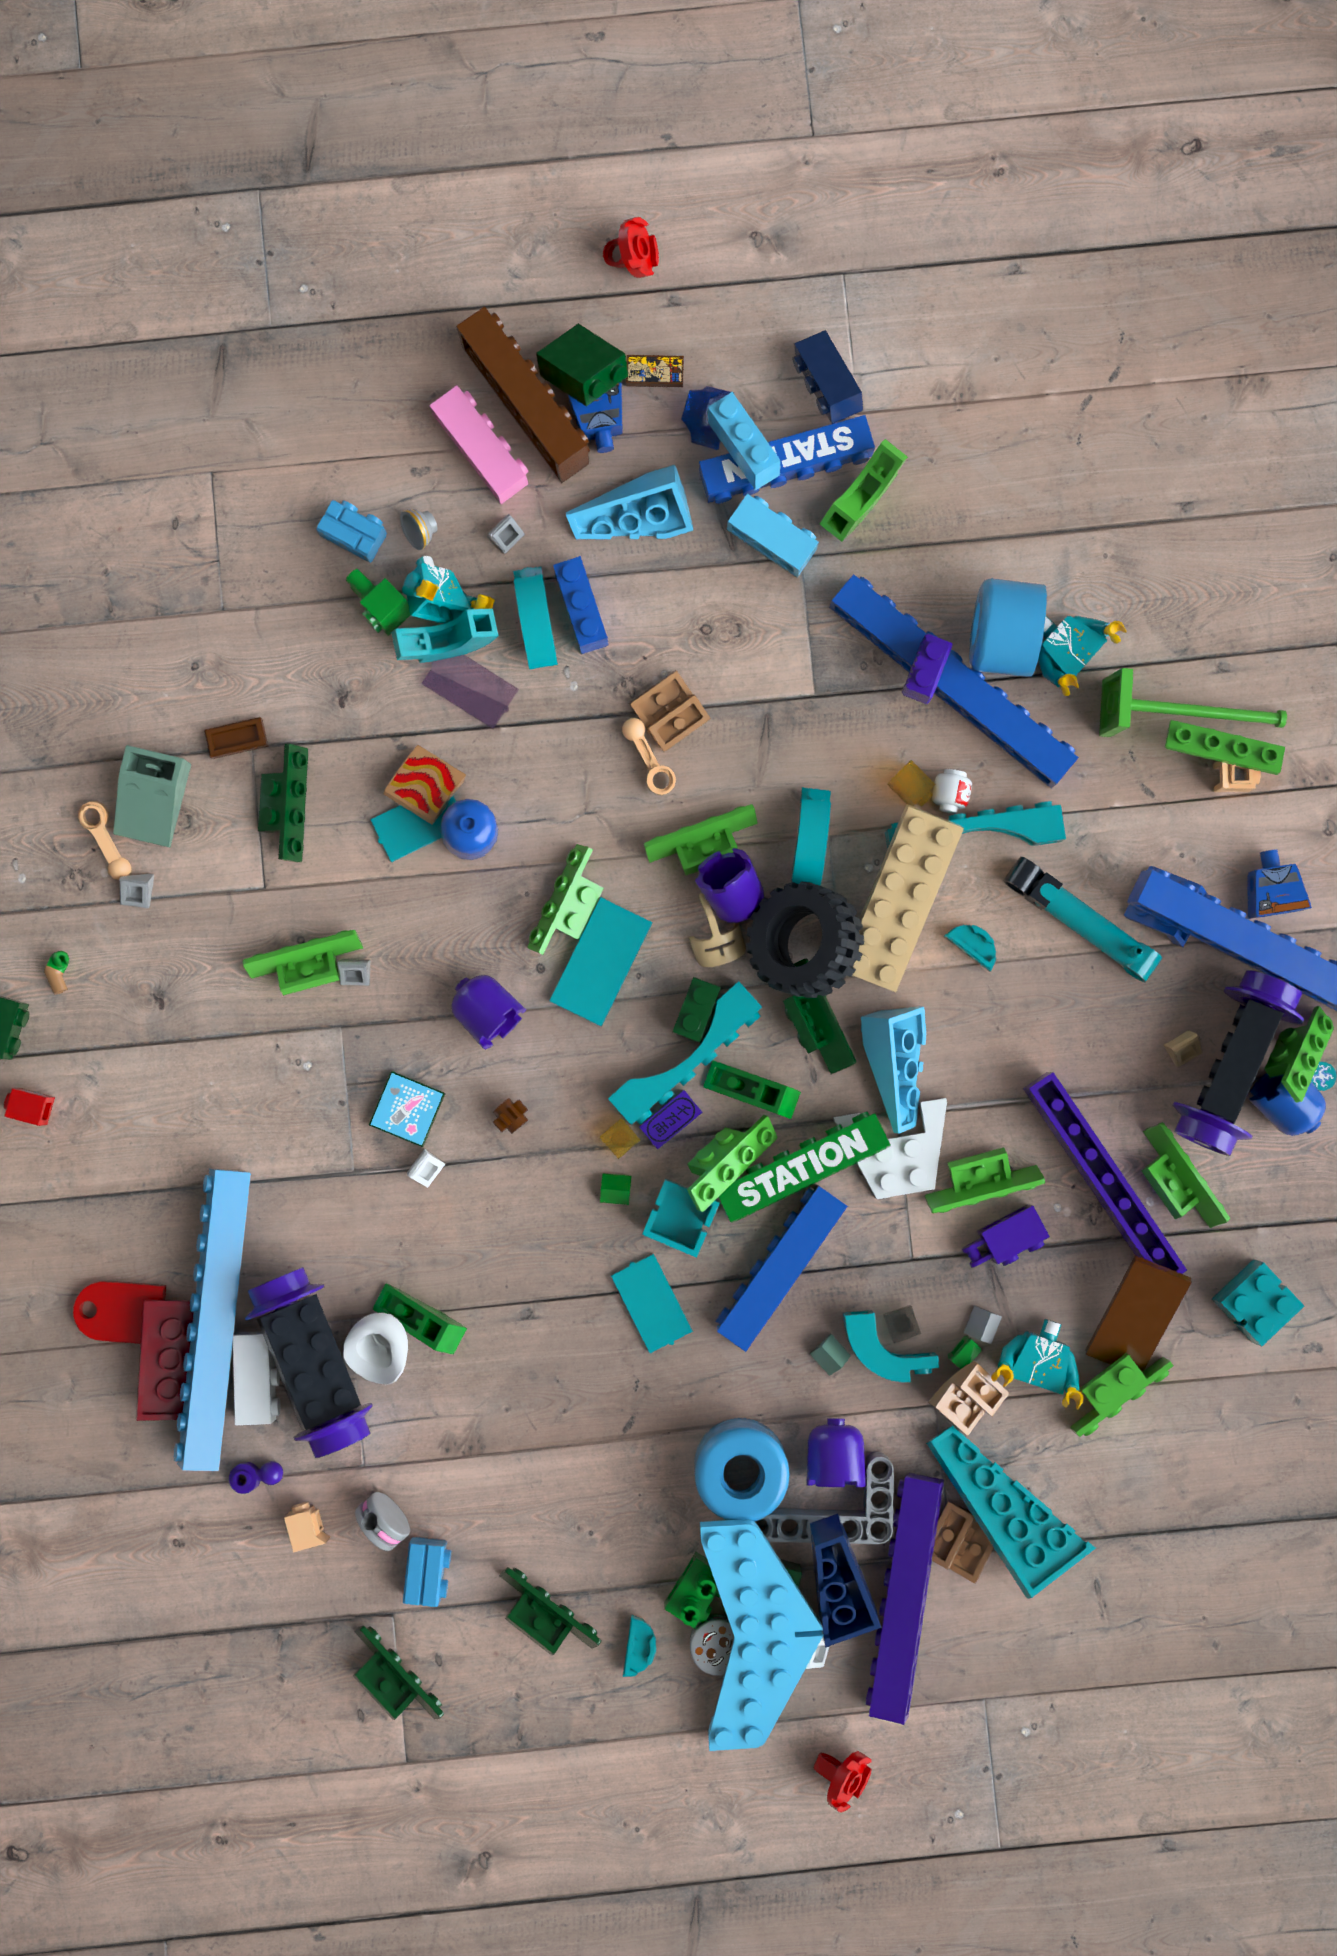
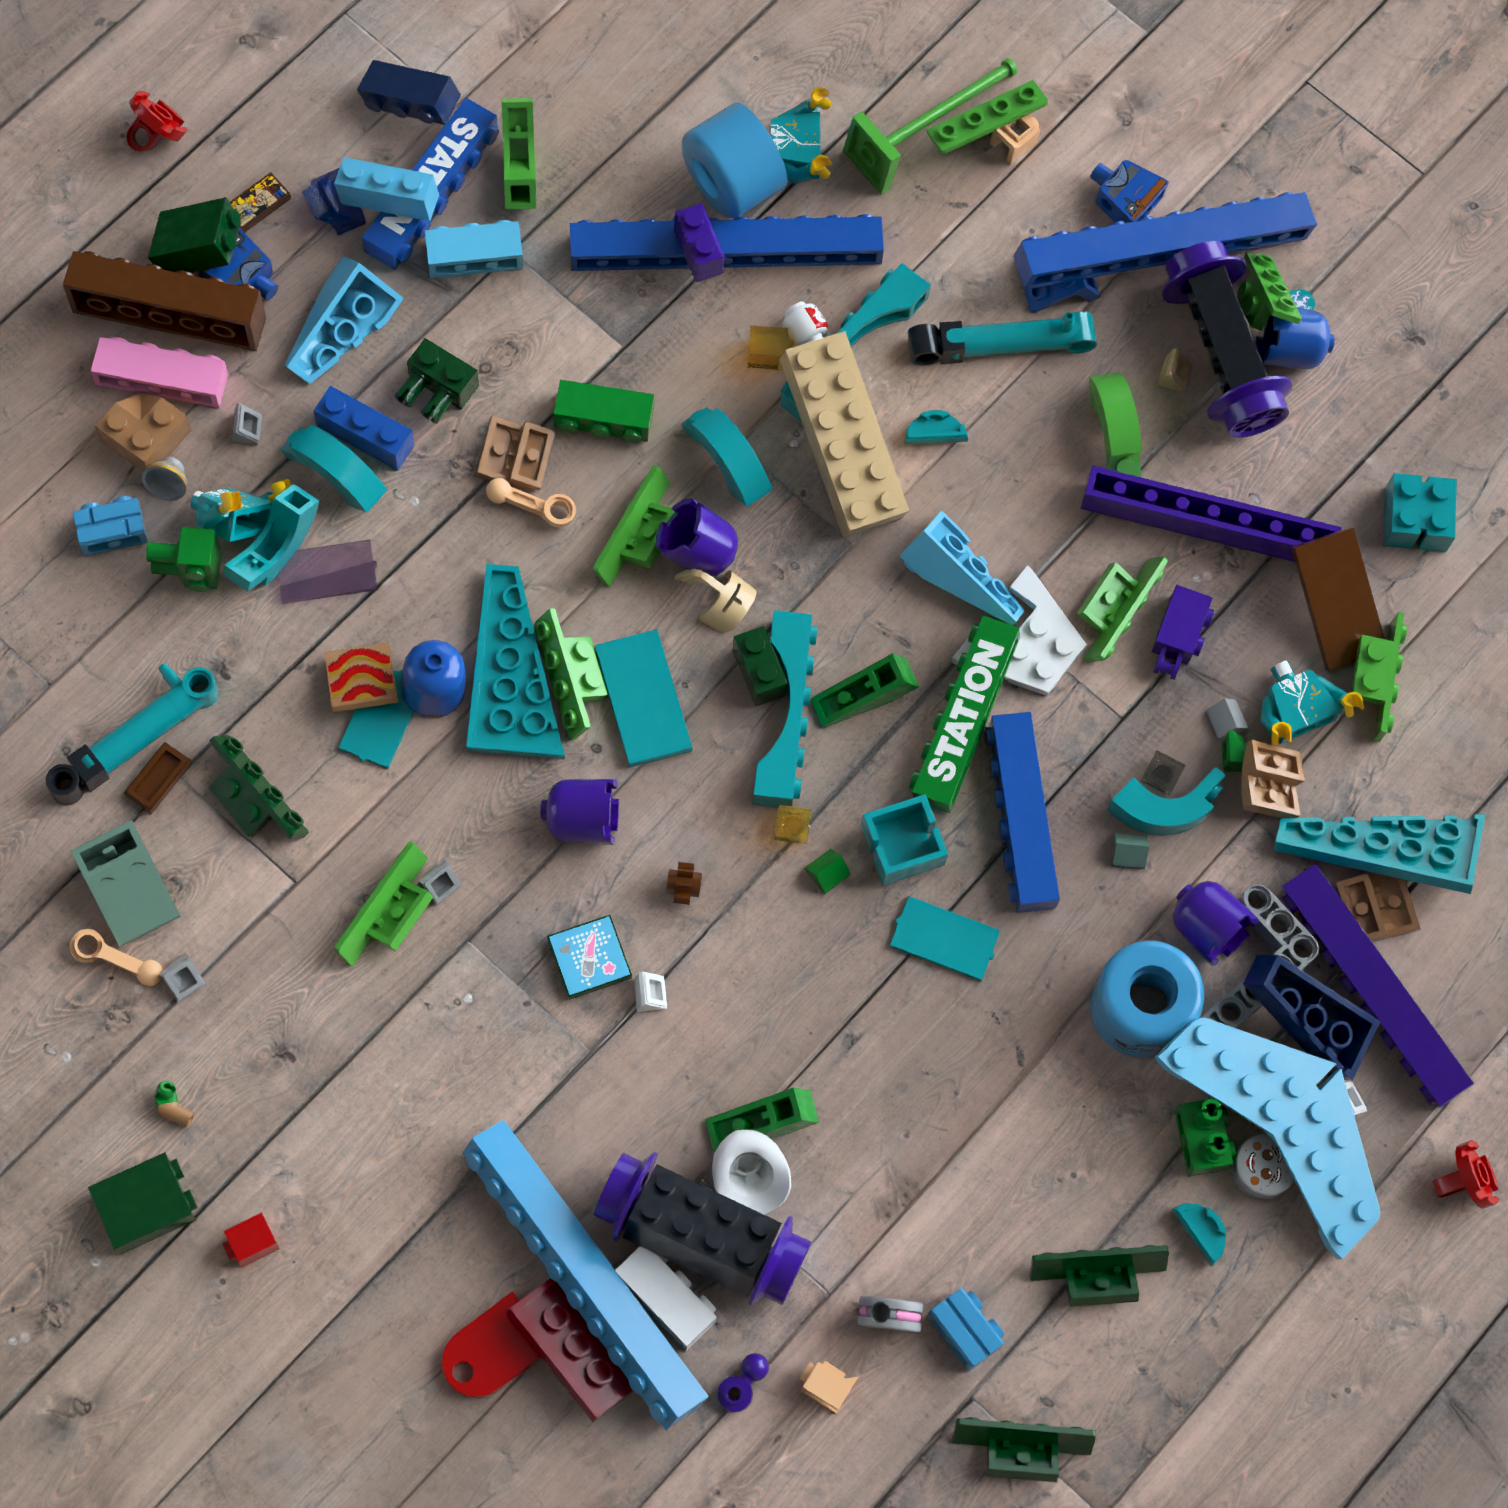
camera: 50 degrees left, 15 degrees down
dark purple tile [640,1090,703,1149] -> none
bright green bracket [687,1115,777,1212] -> none
black tyre [746,881,864,998] -> none
dark green bracket [783,958,856,1075] -> none
bright green bracket [1142,1122,1230,1228] -> none
none -> teal piece [46,663,219,805]
none -> medium nougat slope [95,393,191,472]
none -> dark green brick [394,338,479,424]
none -> teal wing [466,564,565,760]
none -> green brick [554,379,654,443]
none -> bright green arch [1089,372,1142,477]

